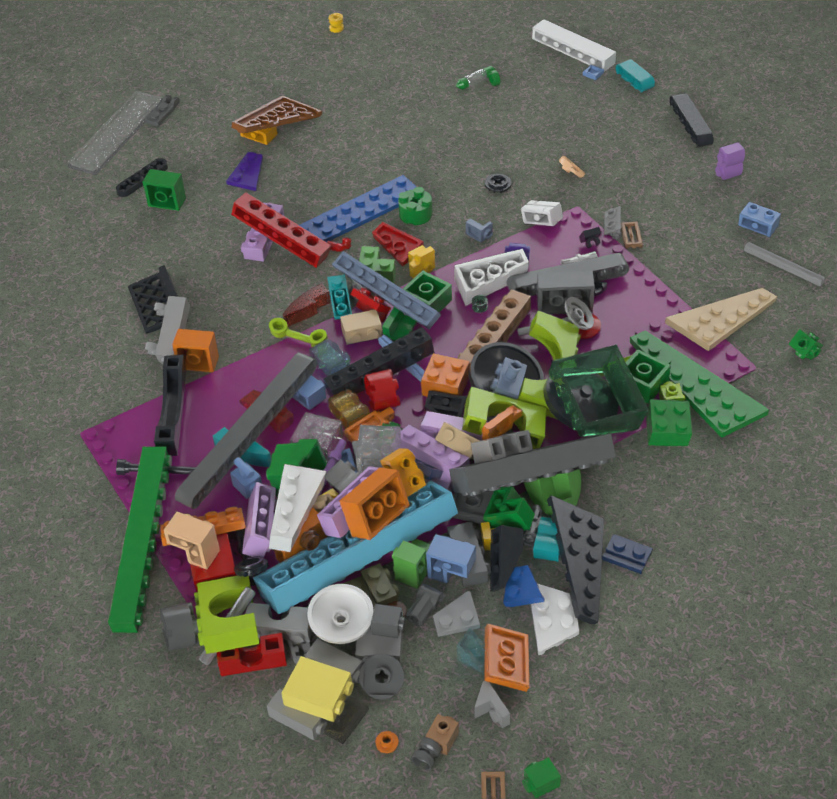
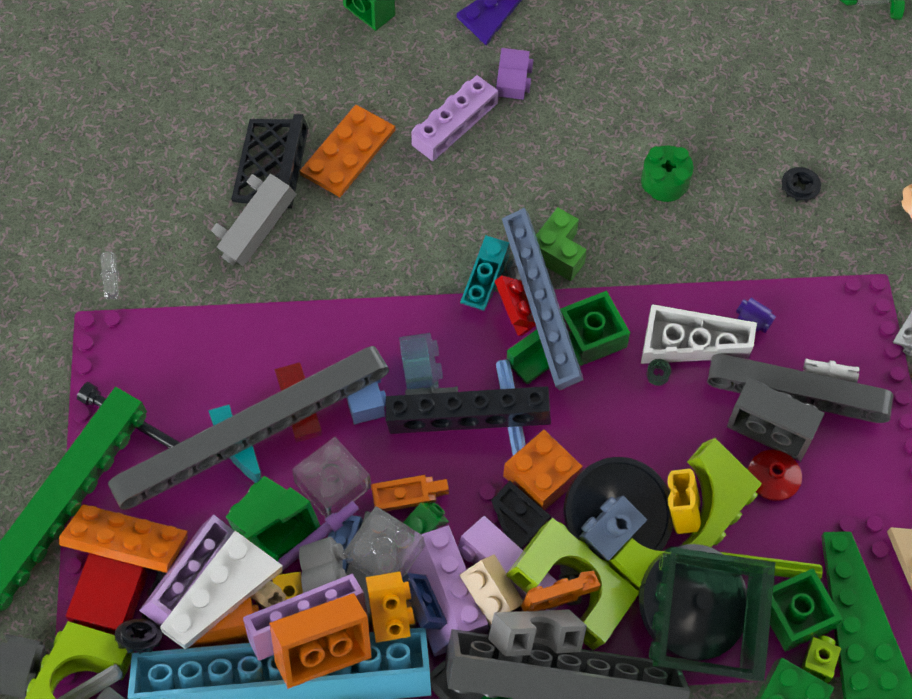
camera: 25 degrees right, 15 degrees up
black arch [154,355,187,456] -> none
light nougat brick [164,512,220,570] -> none
orange brick [172,329,219,372] -> none
medium blue brick [230,457,262,499] -> none
red brick [231,192,331,268] -> none
lime piece [269,318,329,350] -> none
clear red slope [283,283,330,327] -> none
plate [299,175,417,242] -> none
reddish brown plate [300,530,320,551] -> none
red arm [327,237,352,252] -> none
clear yellow brick [328,389,370,429] -> none
tan brick [340,310,382,345] -> none
red brick [364,369,401,412] -> none
red wing [372,222,424,266] -> none
yellow brick [408,245,435,279] -> none
medium nougat brick [458,289,531,365] -> none
sand blue bracket [466,219,493,242] -> none
light grey dish [518,297,594,336] -> none
white brick [521,200,563,226] -> none
black tile [579,227,601,249] -> none
black tile [594,280,607,296] -> none
none -> clear axle [100,251,121,300]
none -> orange plate [300,105,396,197]
none -> medium lavender brick [496,48,533,100]
none -> yellow brick [668,469,701,534]

